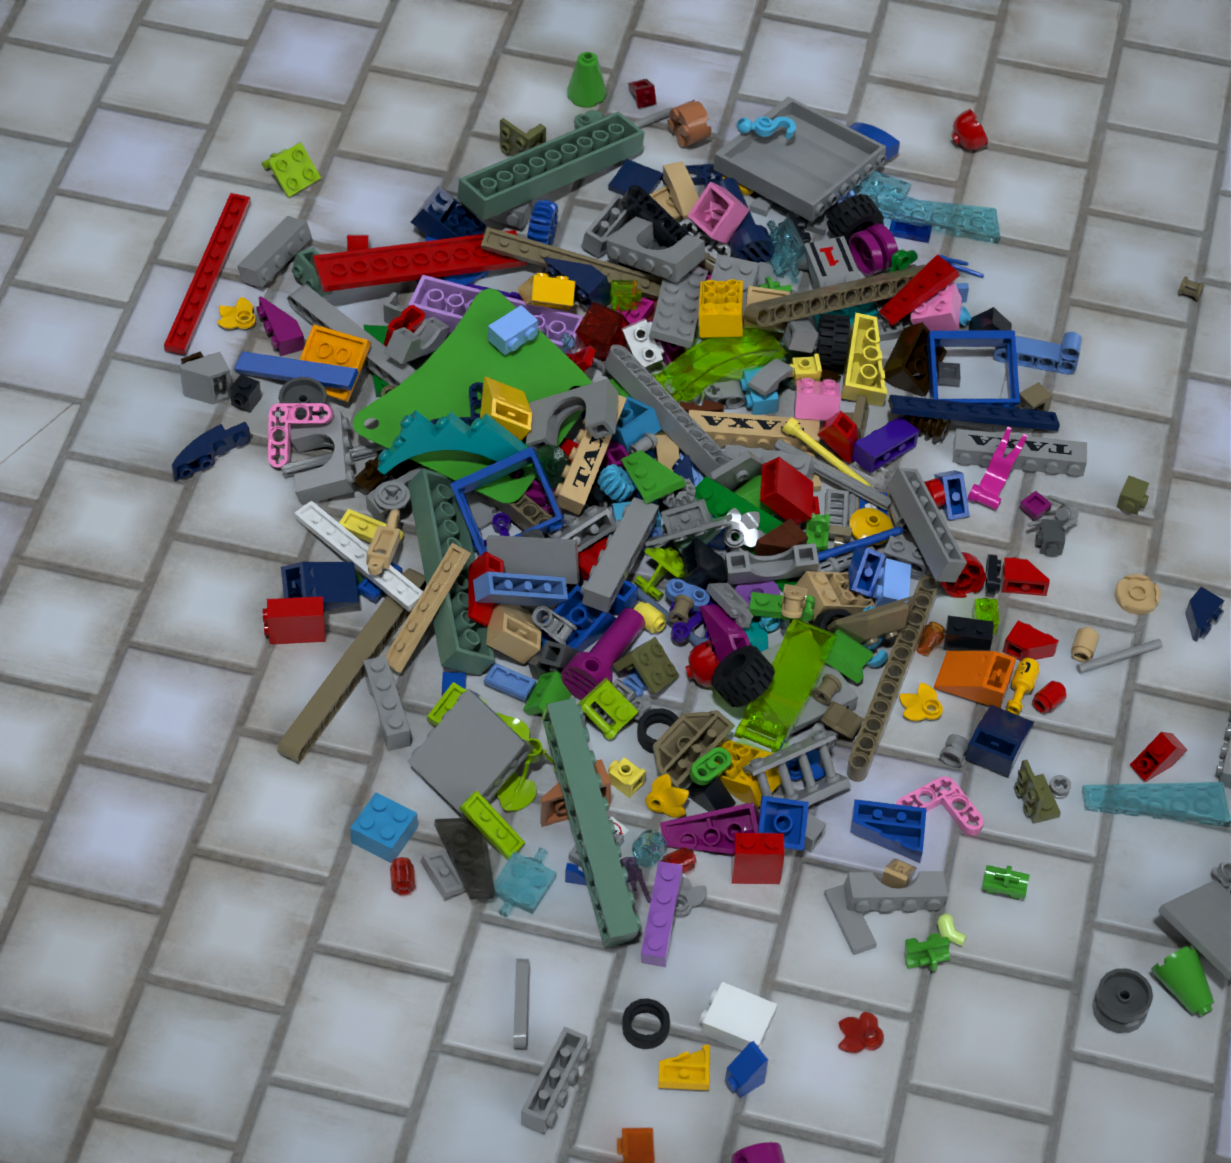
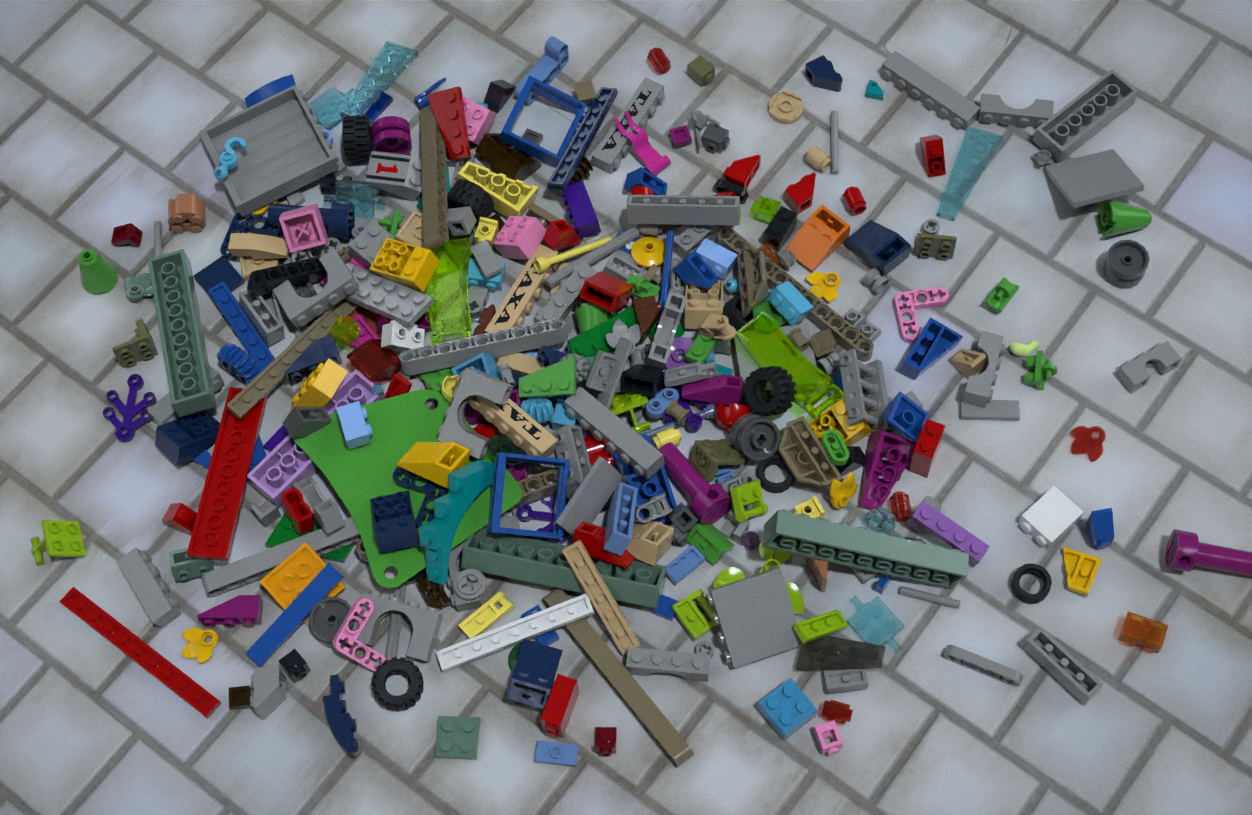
camera: 60 degrees left, 10 degrees up
tan piece [366,509,400,575] -> none
light grey plate [711,451,766,490] -> none
green plate [890,249,918,272] -> none
red cylinder [951,109,988,150] -> none
yellow piece [1006,658,1040,715] -> none
none -> dark purple plant [103,374,156,442]
none -> blue tile [208,281,275,370]
none -> dark grey slope [282,406,332,437]
none -> dark blue slope [370,490,420,554]
none -> black tyre [371,657,424,712]
none -> sand green plate [435,716,480,760]
none -> medium blue plate [534,740,579,767]
none -> dark red bracket [595,727,617,757]
none -> clear red brick [647,48,671,74]
none -> light grey bush [696,641,714,660]
none -> dark grey wheel [730,413,780,461]
none -> medium azure brick [767,281,814,326]
none -> light grey plate [779,249,796,268]
none -> bright pink brick [814,720,843,756]
none -> light grey slope [842,308,882,342]
none -> teal tile [865,80,884,101]
none -> light grey bar [899,586,961,609]
none -> light grey arch [1117,341,1182,393]

